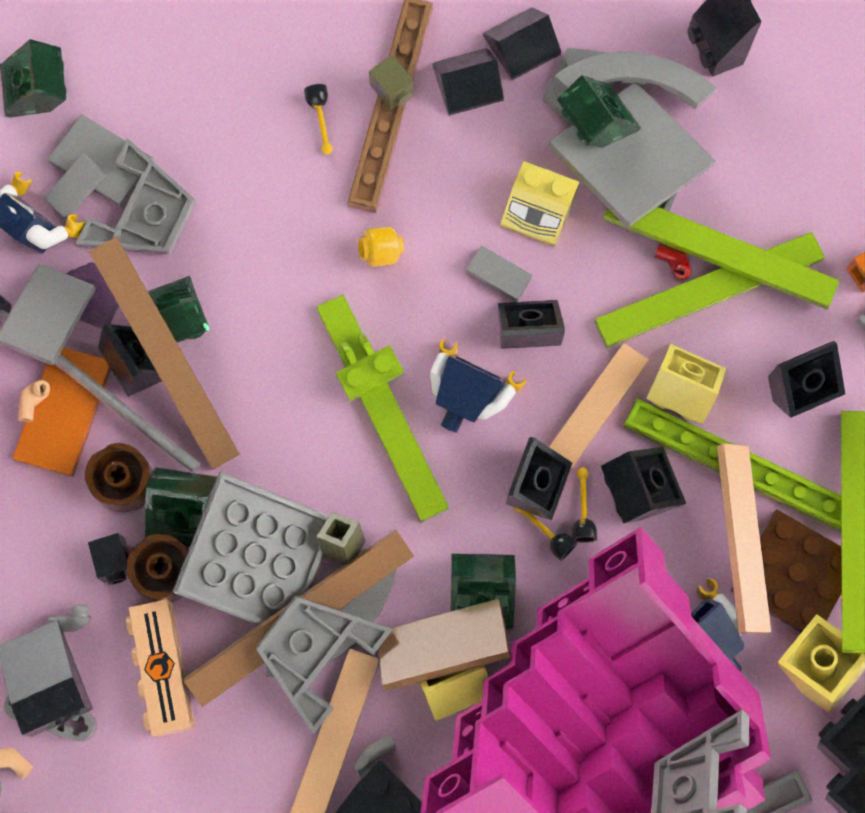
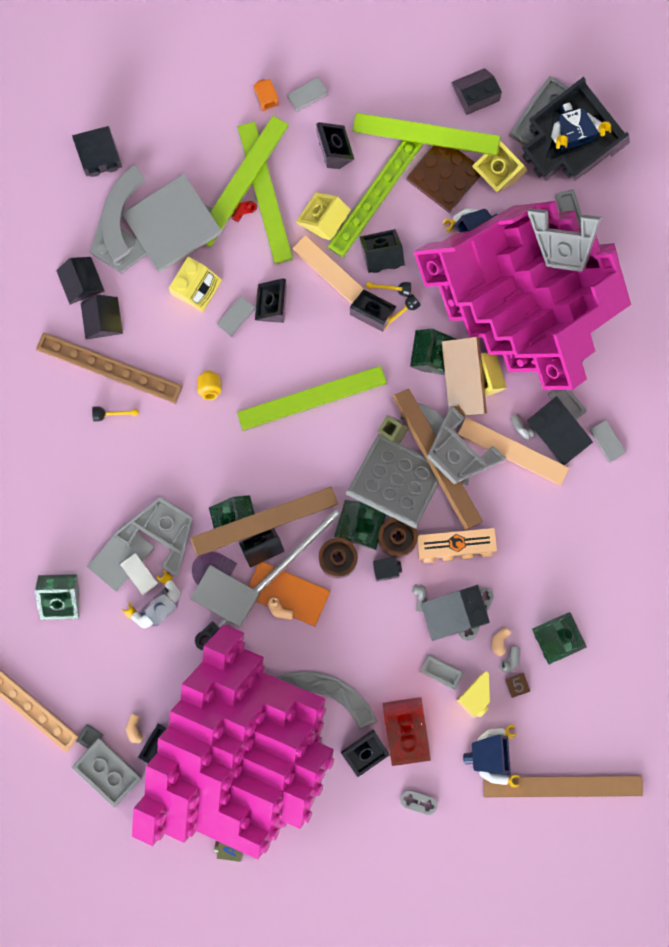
camera: 80 degrees left, 5 degrees up
lime hinge [335,333,404,402] -> none
olive brick [369,55,414,110] -> none
dark blue torso [430,339,526,433] -> none
clear green slope [557,75,641,148] -> none
light nougat tile [717,444,771,634] -> none

